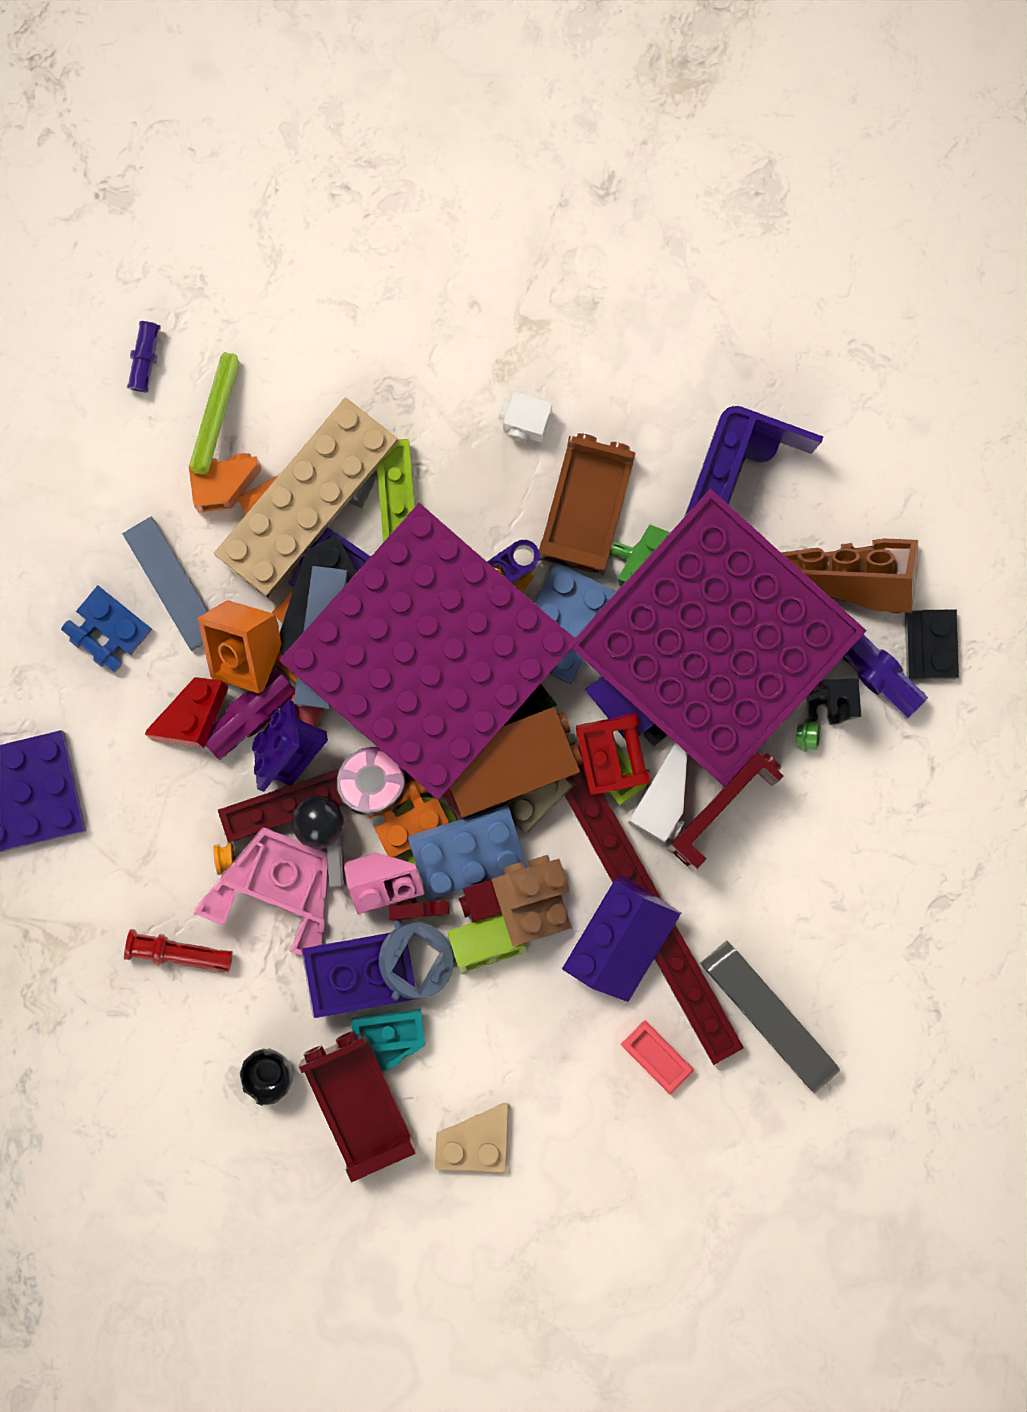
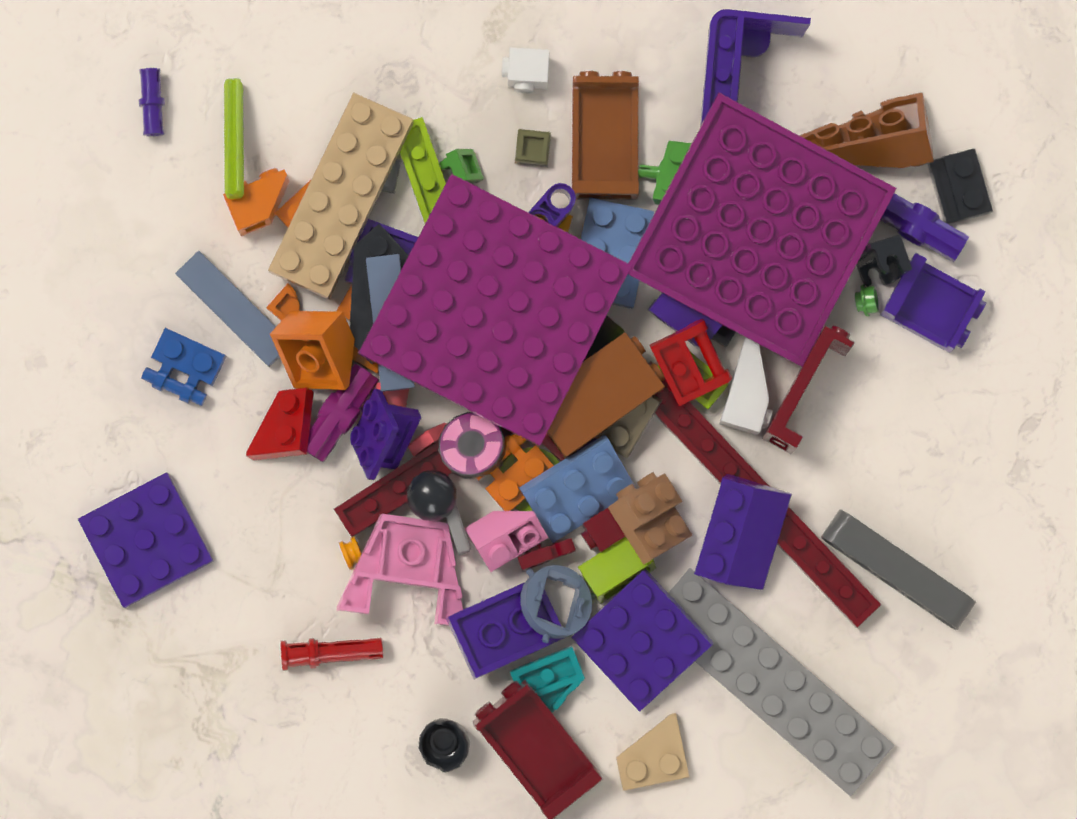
camera: 15 degrees left, 0 degrees up
coral tile [620,1020,694,1095] -> none
none -> orange tile [266,283,300,321]
none -> coral tile [408,422,447,456]
none -> bright green tile [439,149,484,184]
none -> olive tile [515,129,551,167]
none -> dark purple plate [571,569,714,712]
none -> light grey plate [668,568,894,796]
none -> dark purple panel [880,253,987,353]

